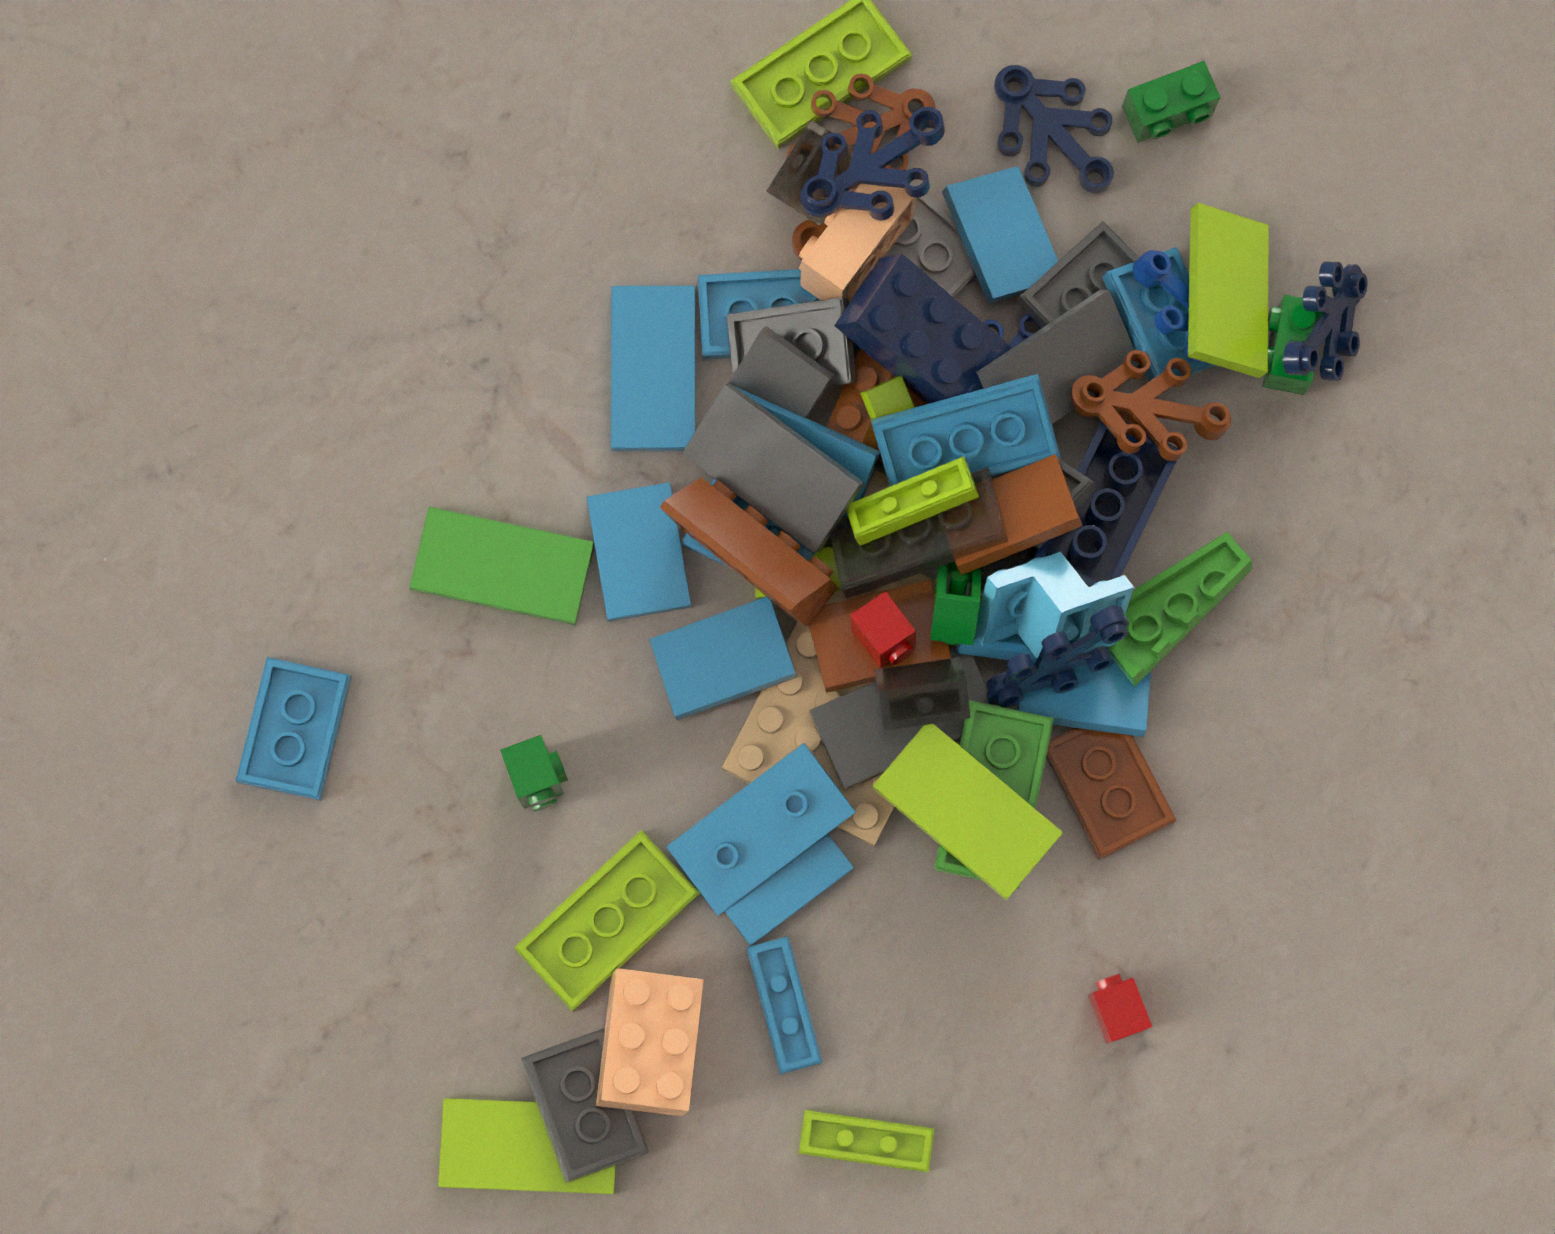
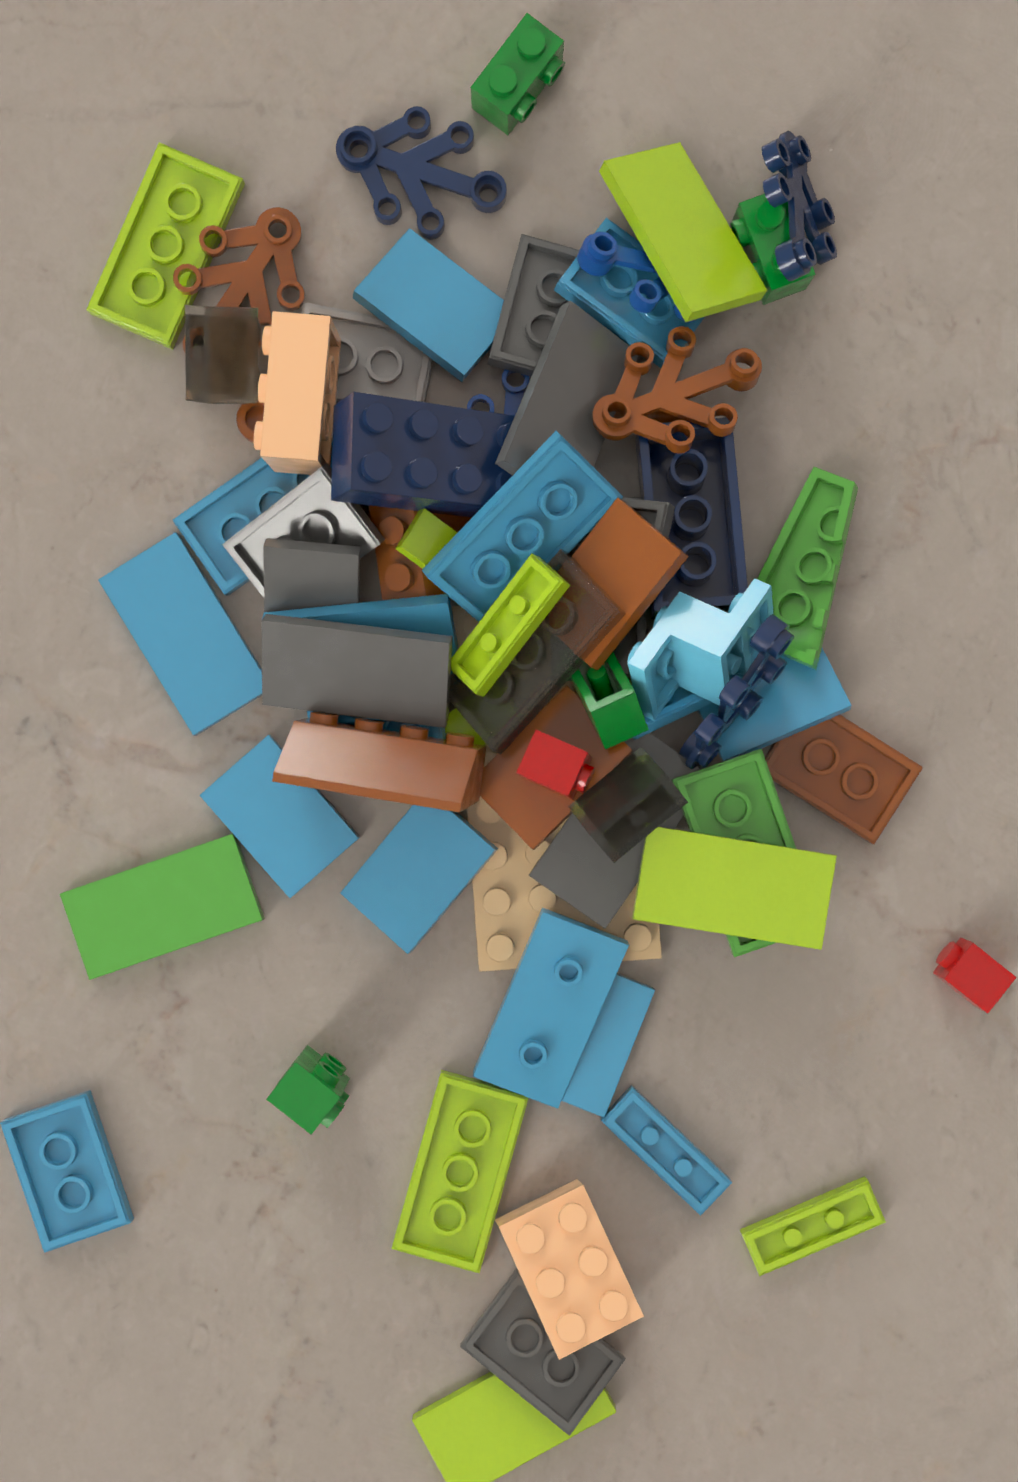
camera: 25 degrees left, 10 degrees up
dark blue plant [800,107,945,221] -> none

